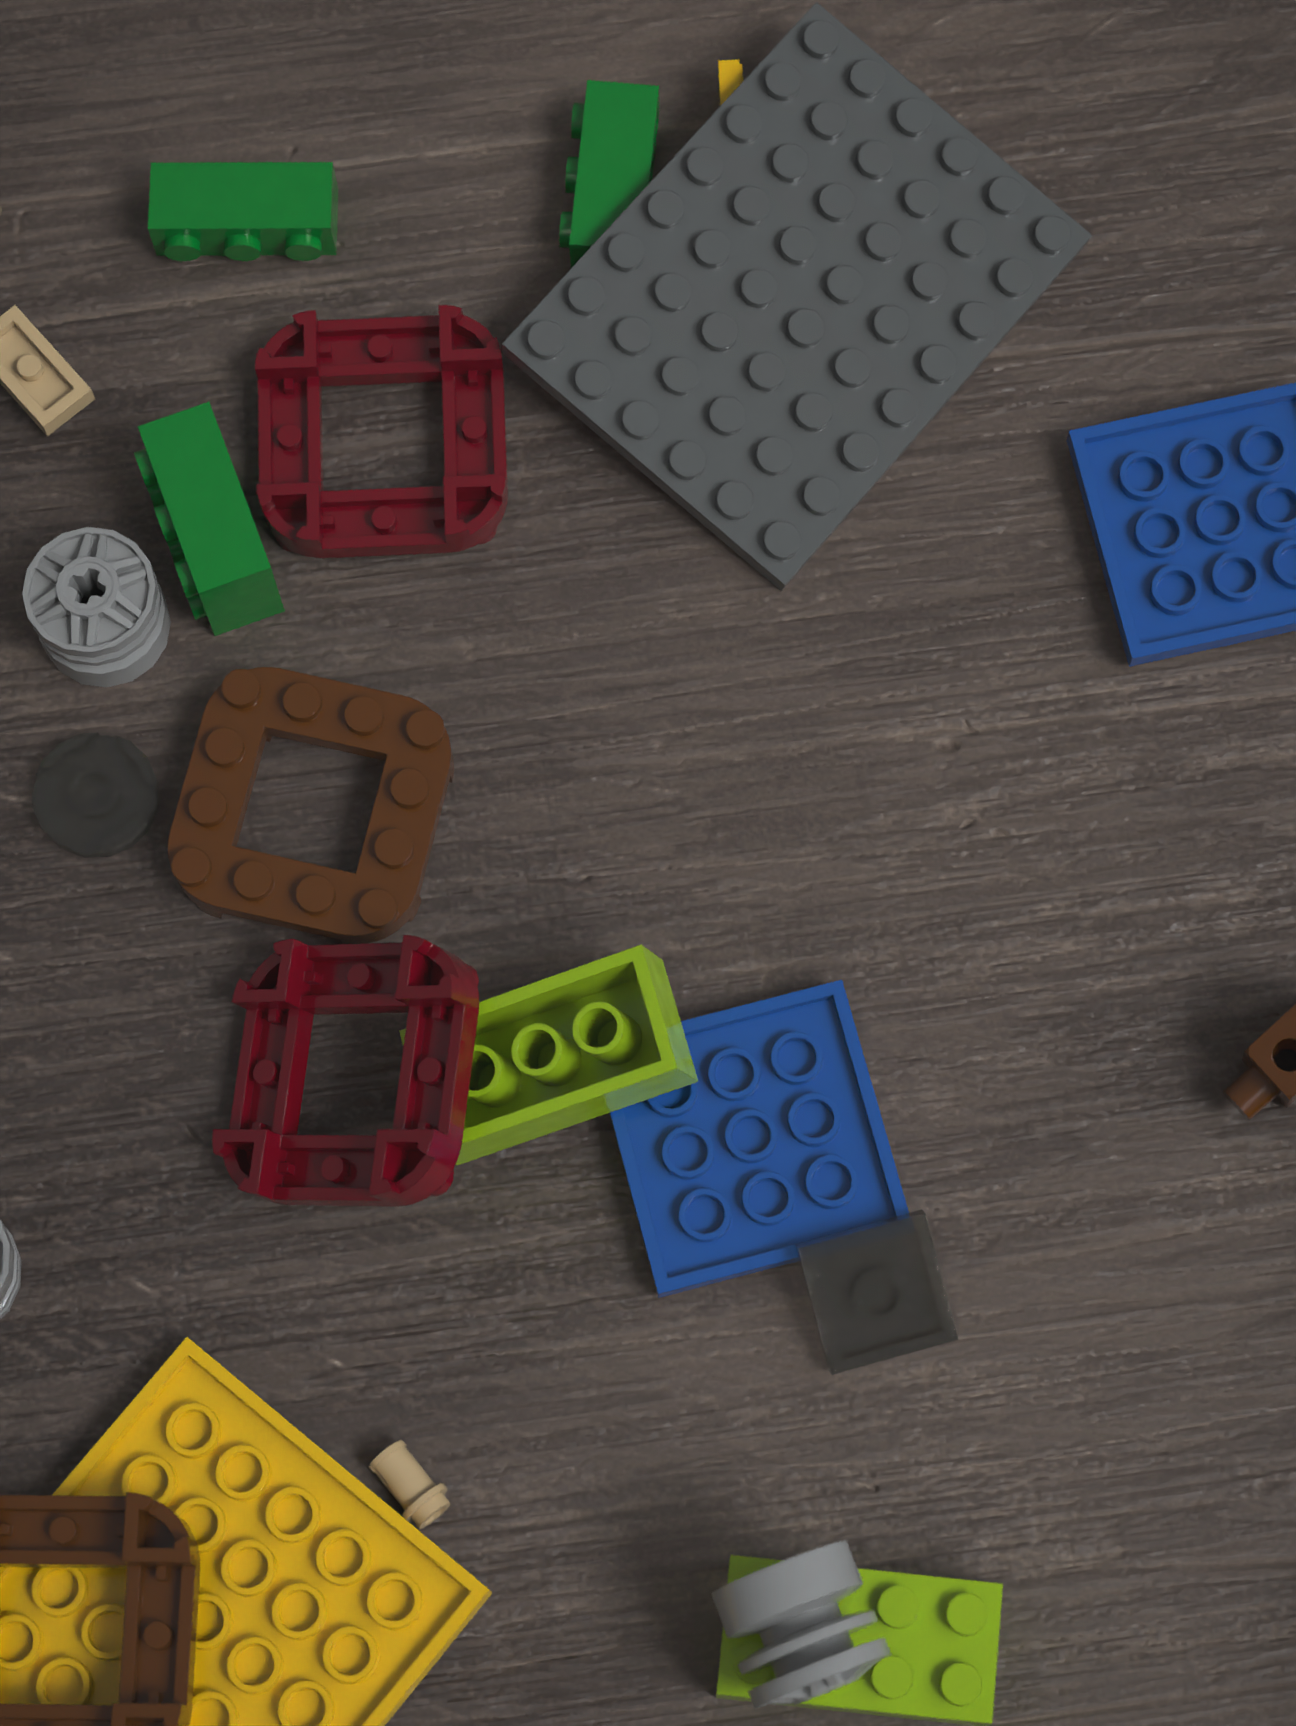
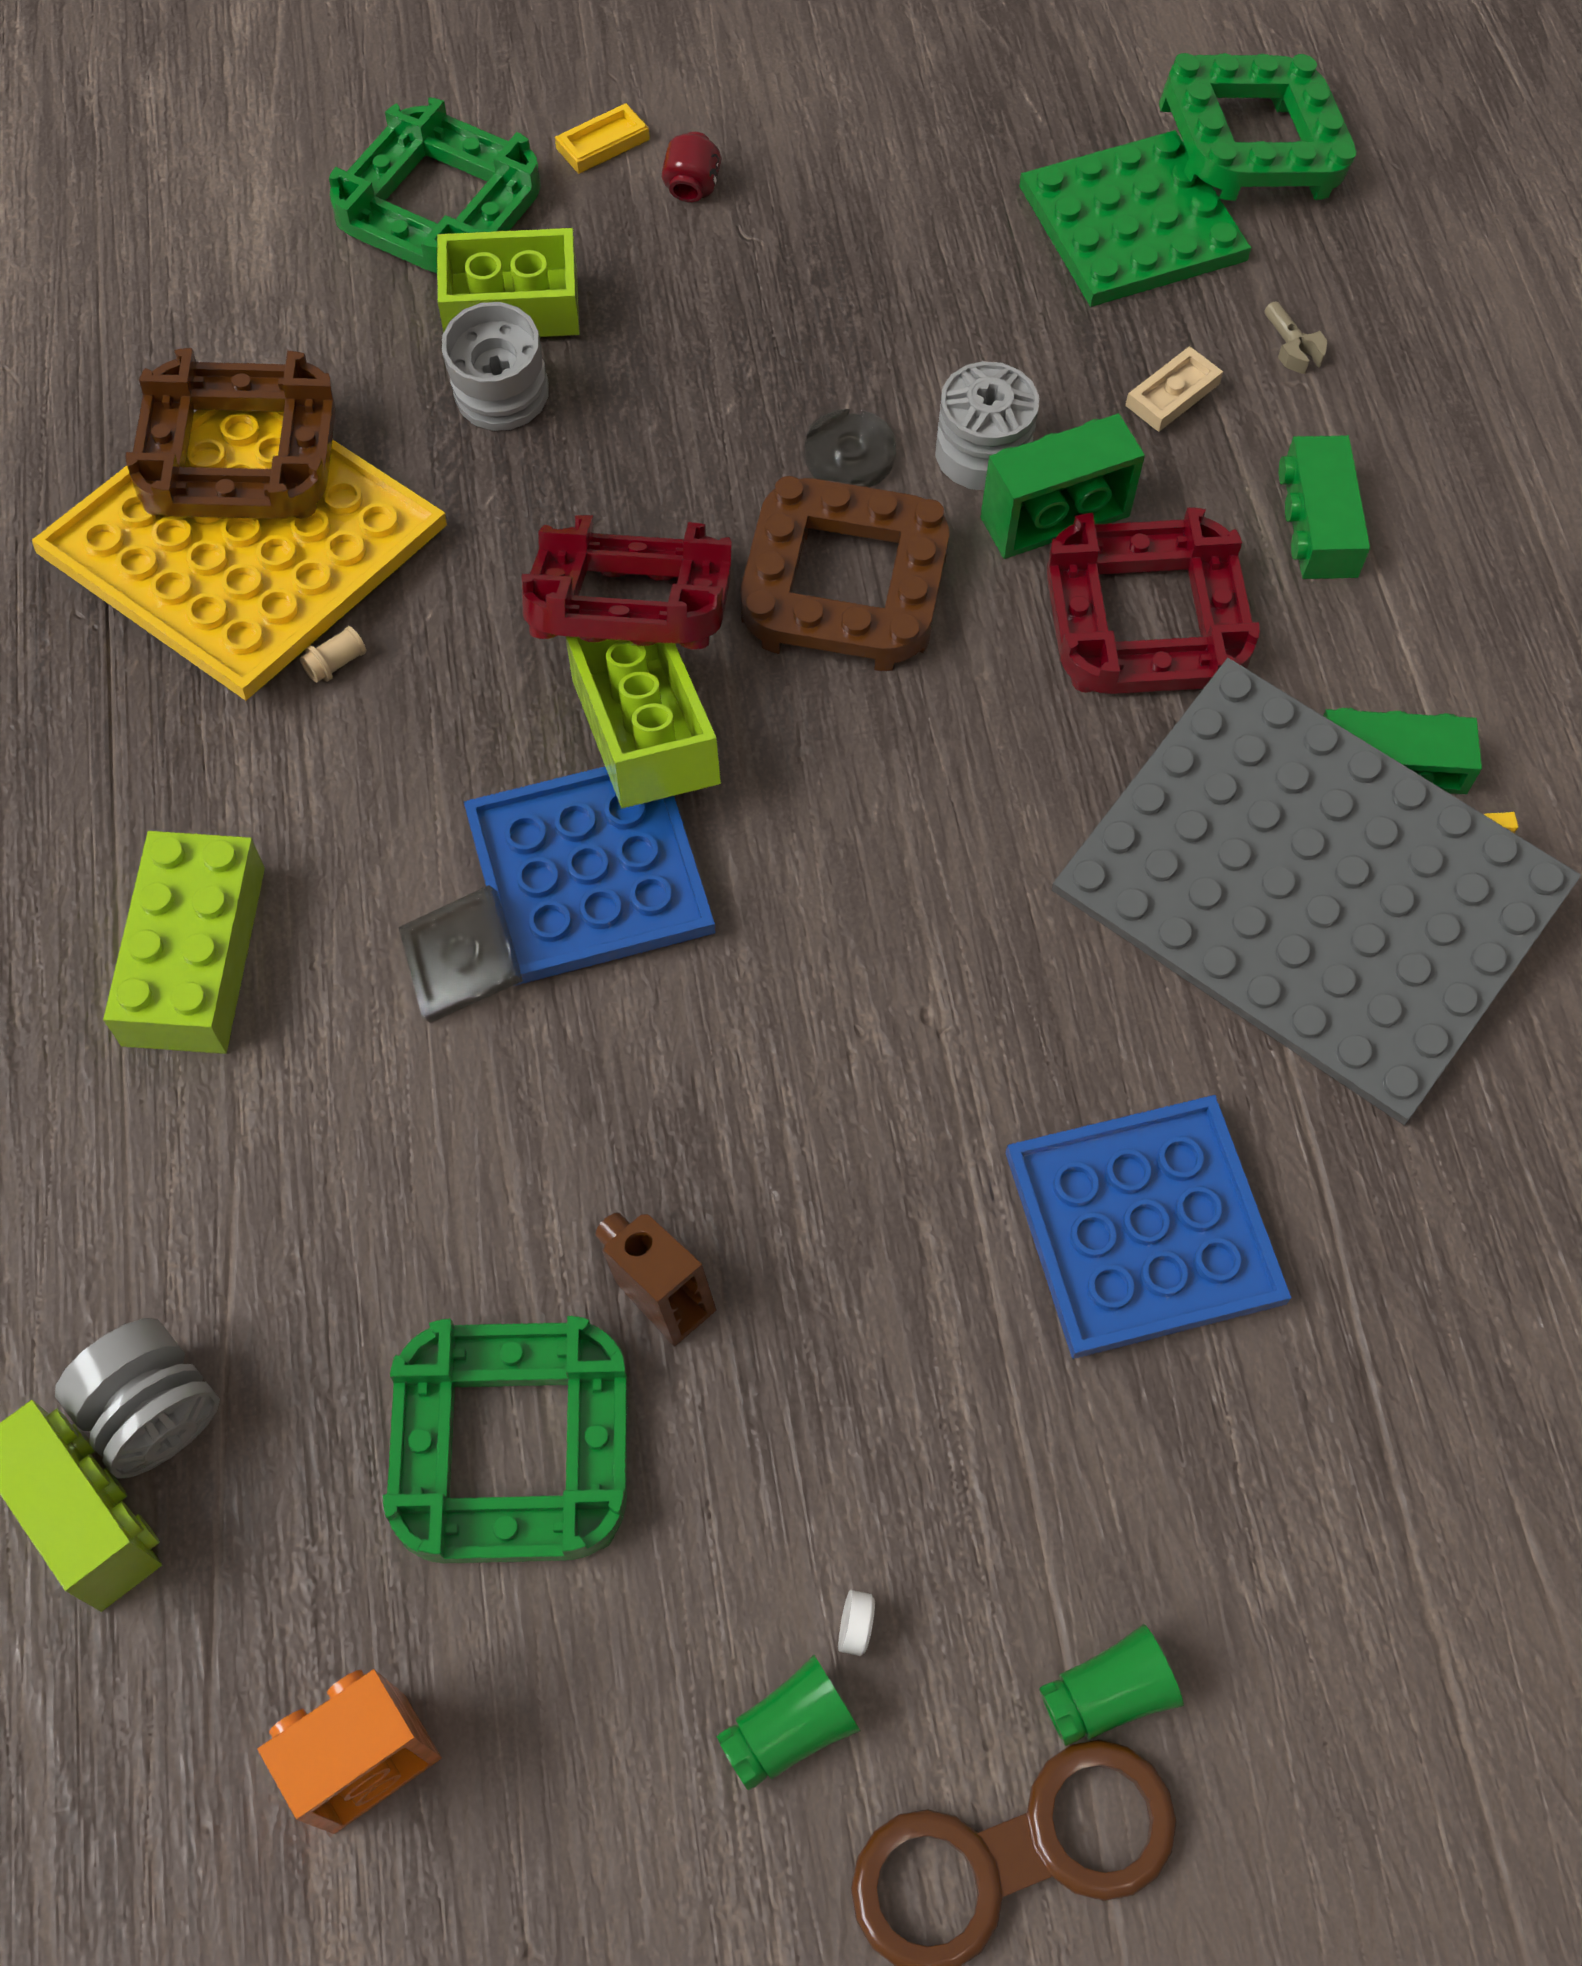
camera: 85 degrees right, 10 degrees down
light grey wheel [711,1540,891,1709] -> none

